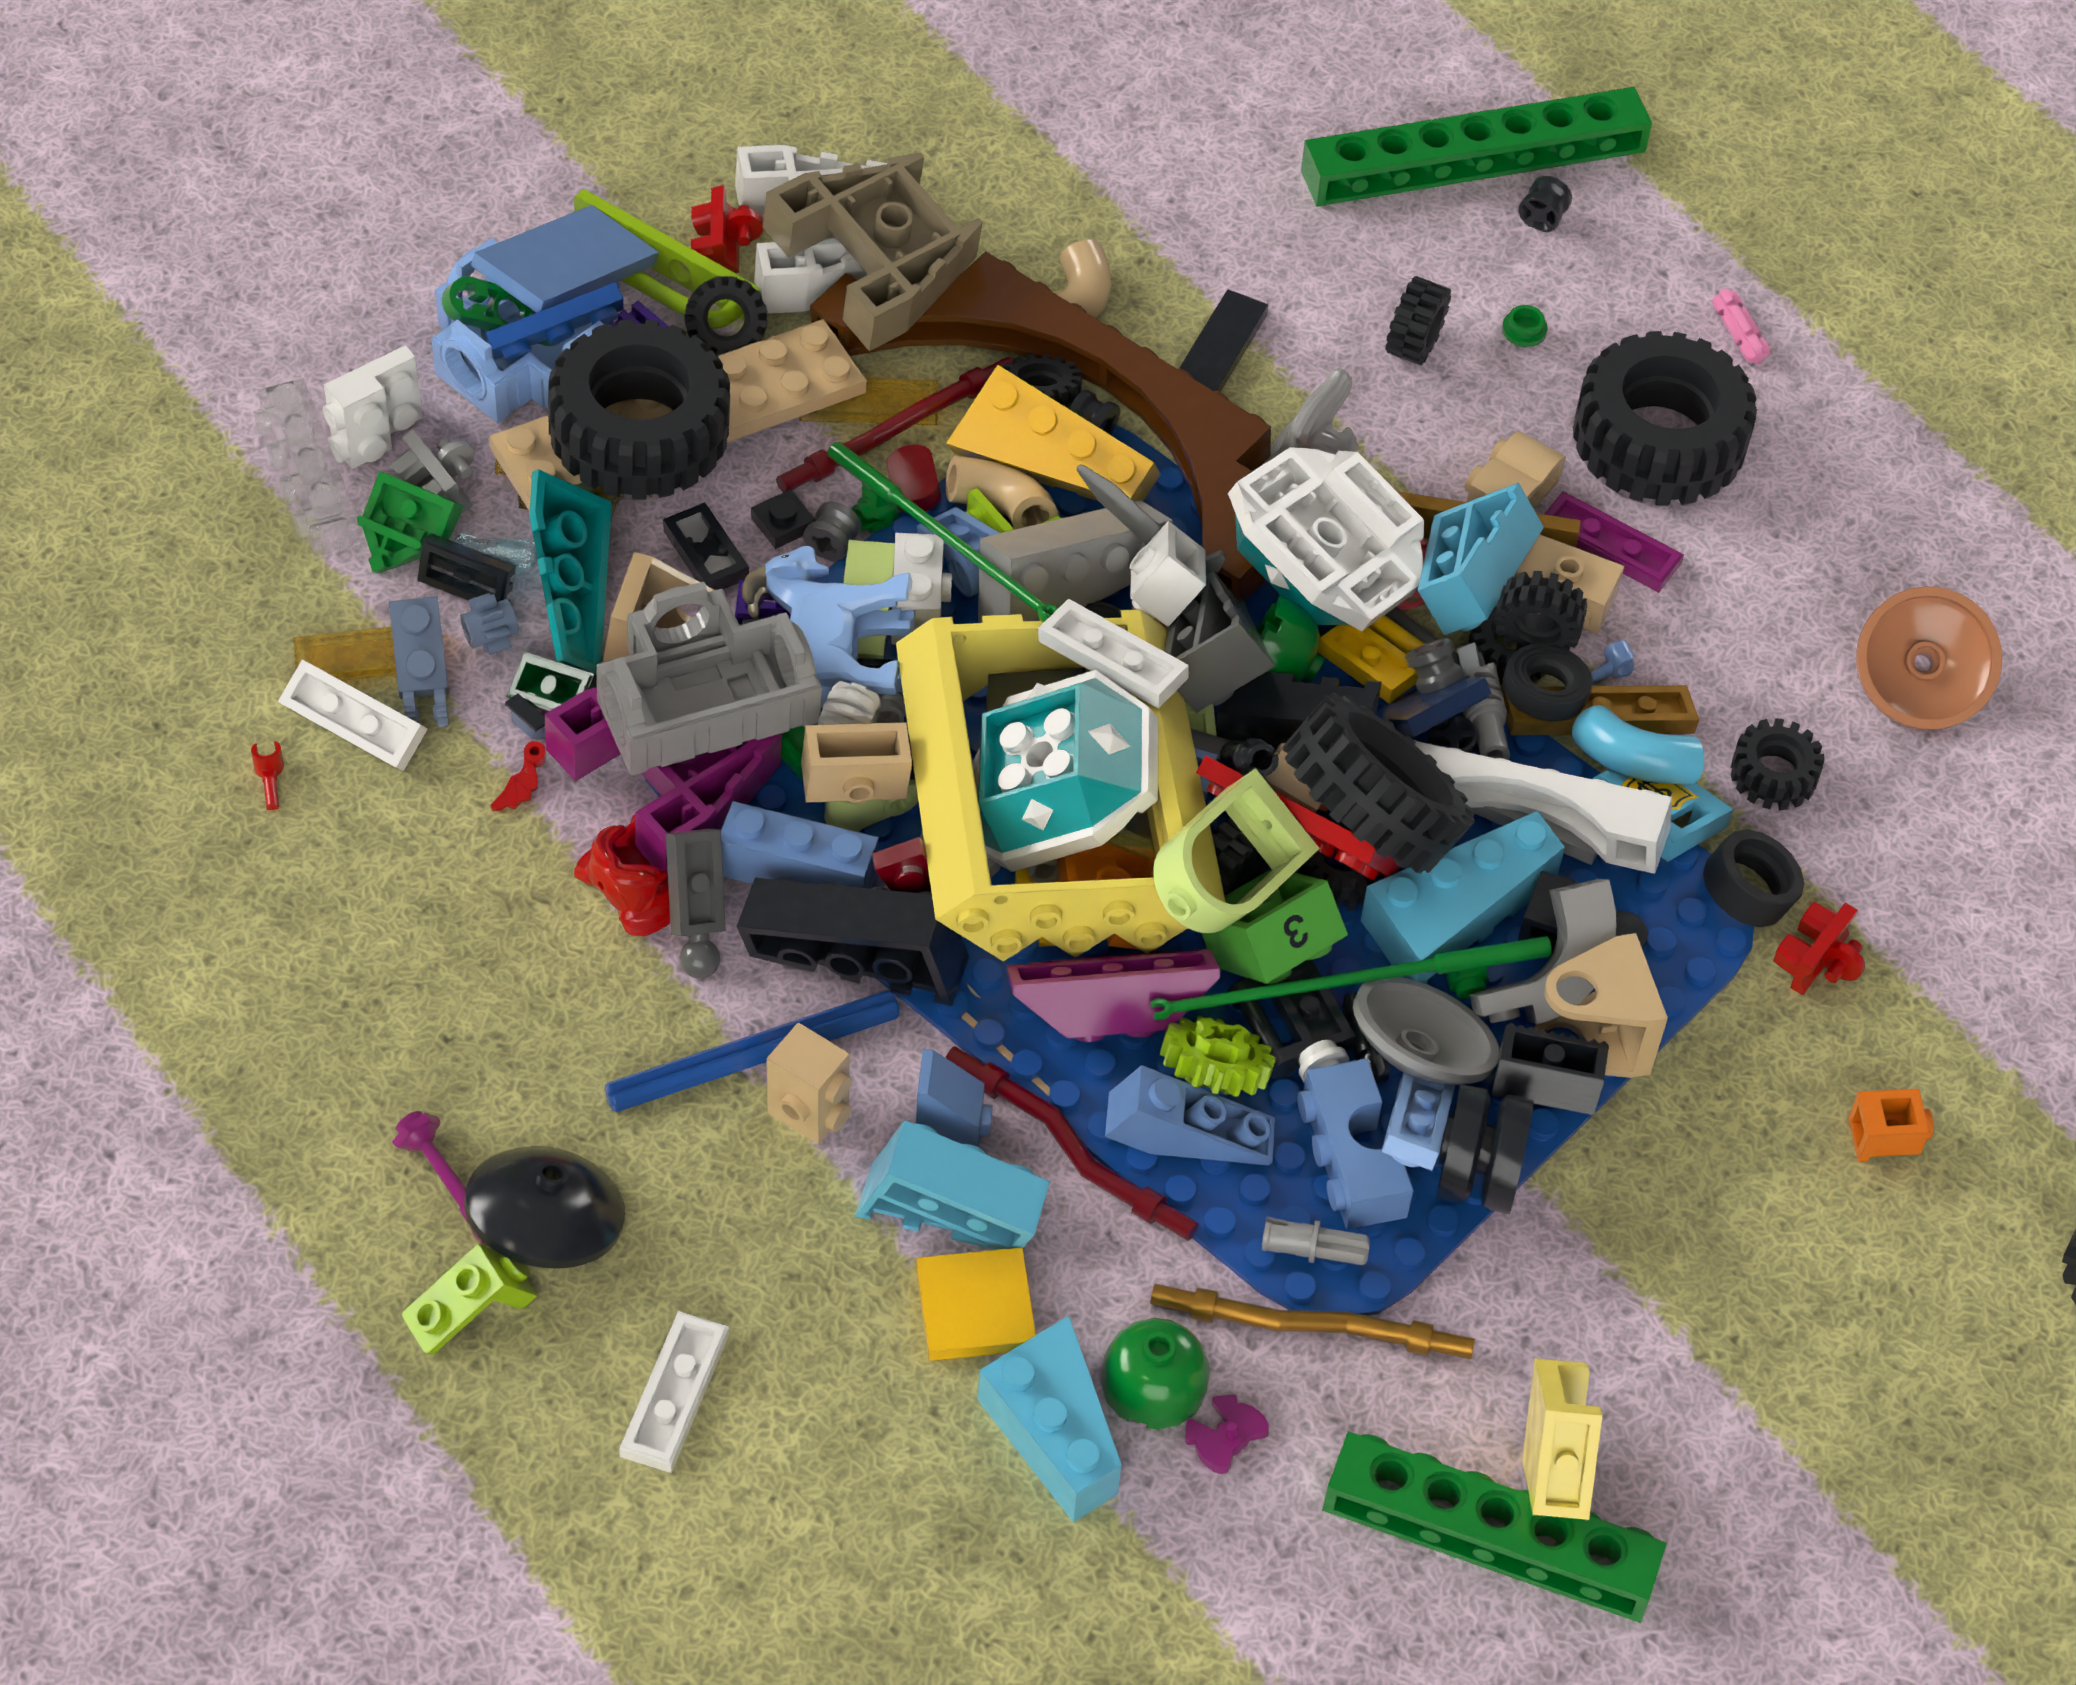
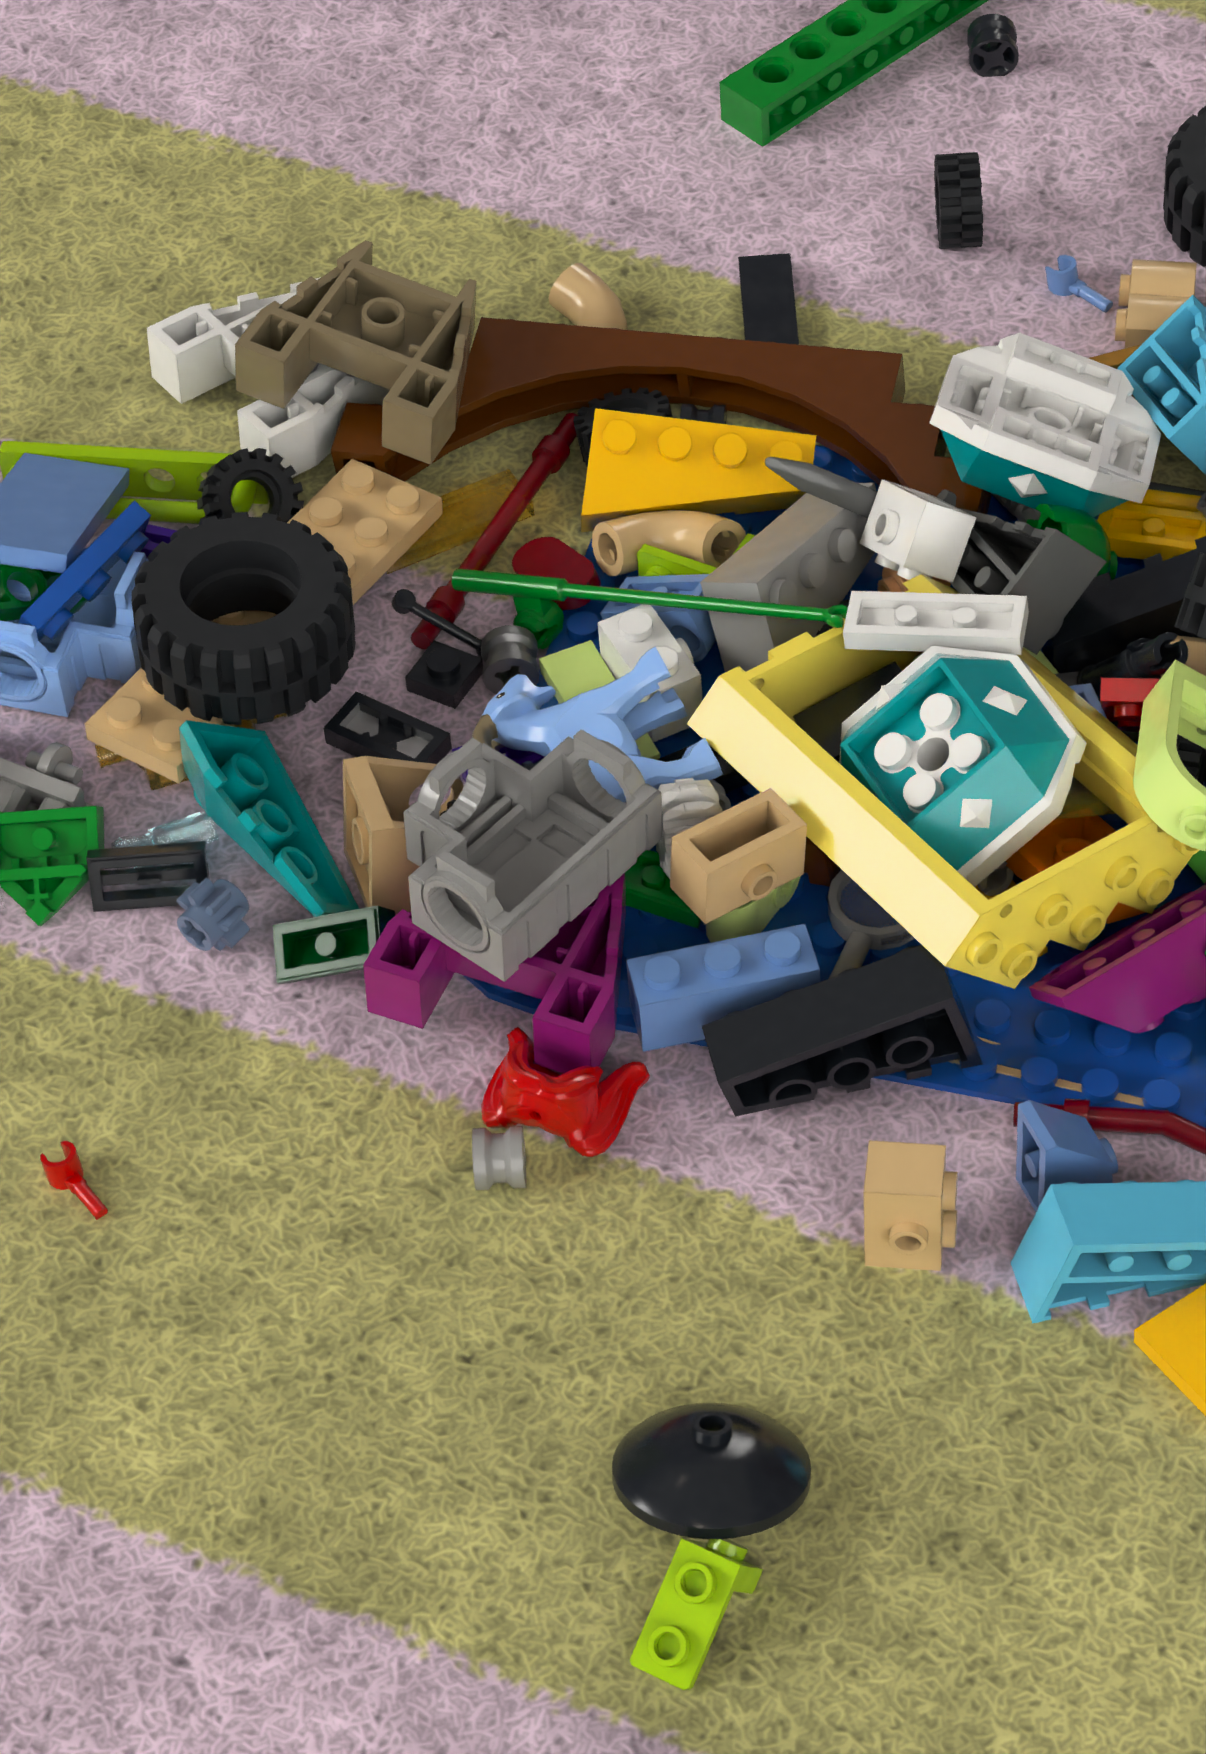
camera: 20 degrees left, 5 degrees down
white plate [278,659,428,771] -> none
clear yellow tile [293,627,397,681] -> none
sand blue hinge [389,596,449,727] -> none
magenta piece [392,1111,484,1244] -> none
red piece [490,741,546,811] -> none
black piece [505,693,545,739] -> none
blue axle [605,990,899,1112] -> none
white tile [619,1311,729,1473] -> none
dark grey plate [666,829,726,979] -> none
red hips [691,185,764,274] -> none
dark red piece [872,837,931,893] -> none
light grey hair [1264,368,1359,464] -> none
green plate [1502,305,1548,347] -> none
none -> black hinge [391,589,483,659]
none -> light grey wheel [472,1126,526,1191]
none -> medium blue hand [1045,255,1113,313]

